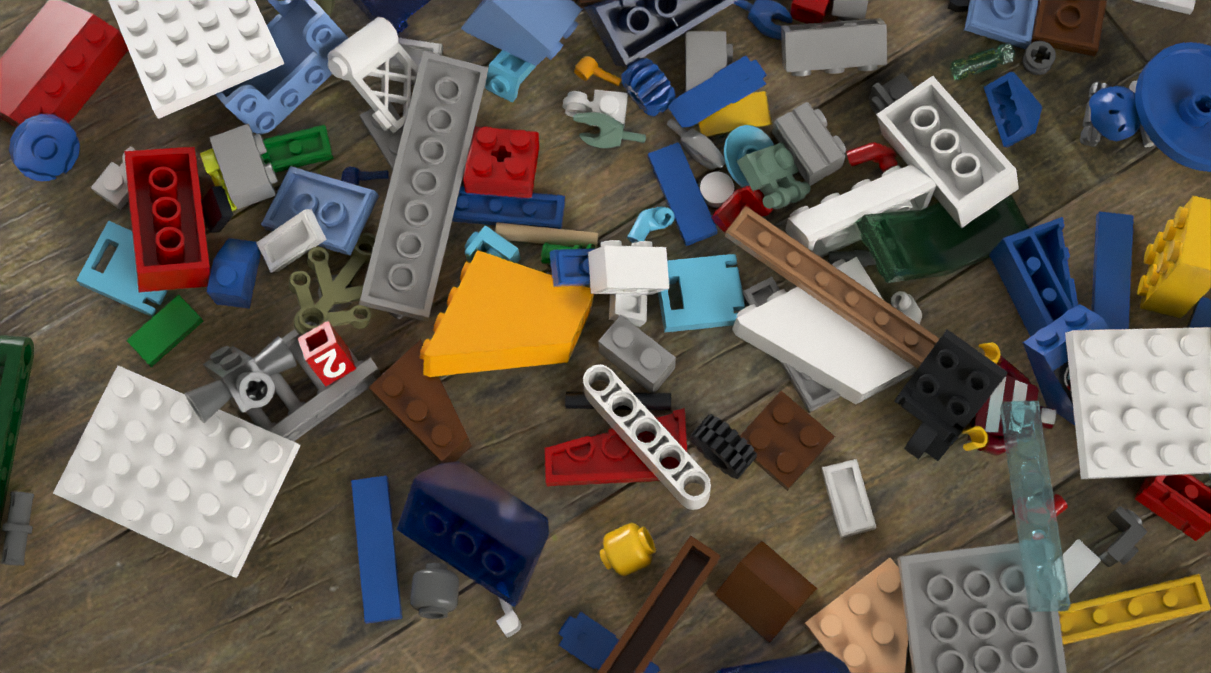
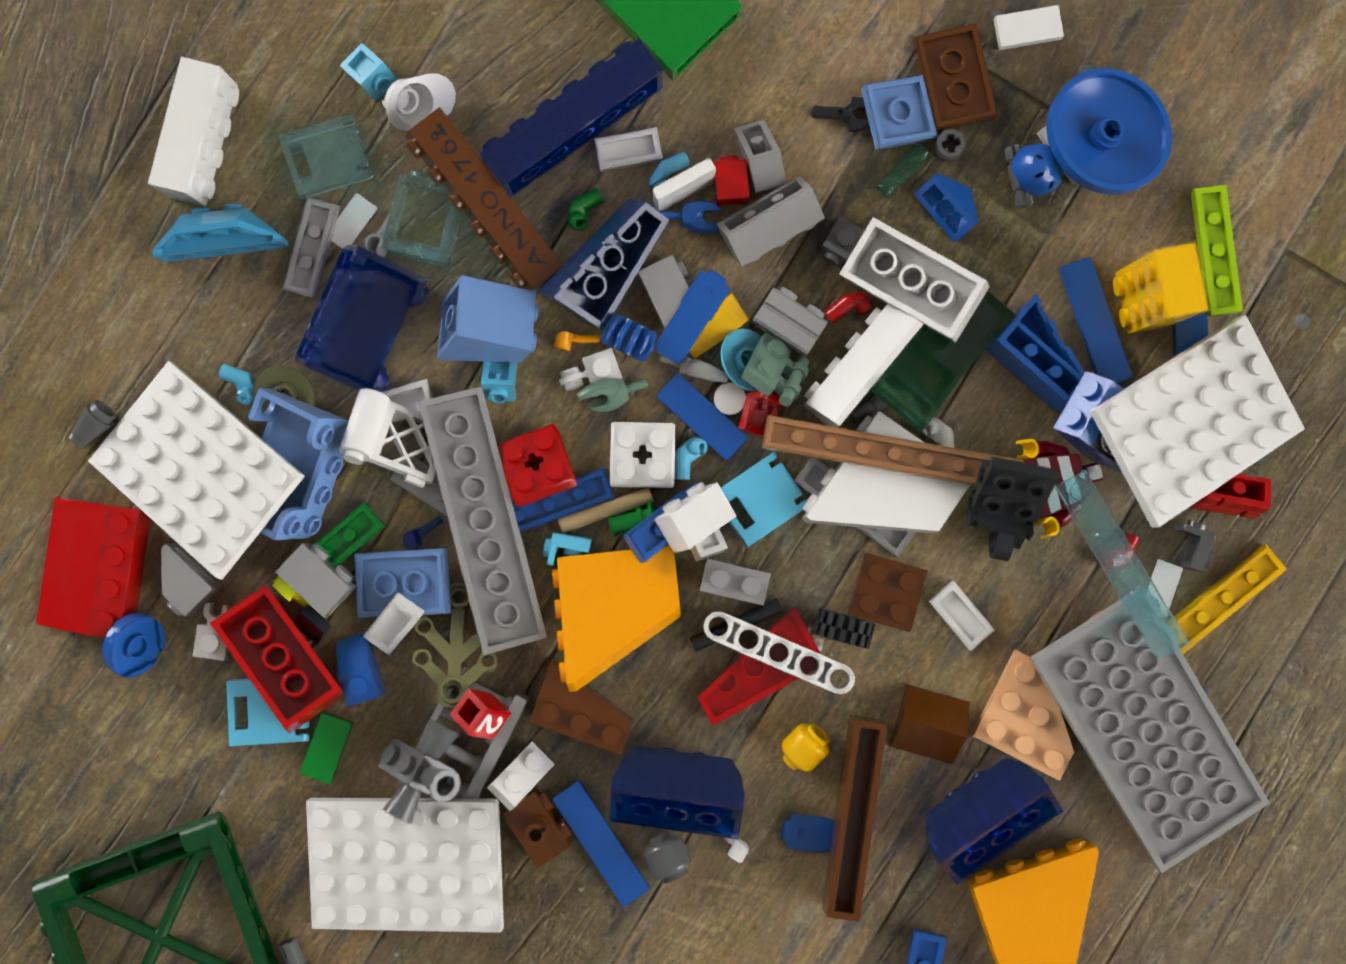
camera: 30 degrees left, 15 degrees up
none -> light grey slope [161,543,222,617]
none -> white plate [487,742,555,811]
none -> reddish brown brick [501,787,573,869]
none -> white brick [610,422,675,488]

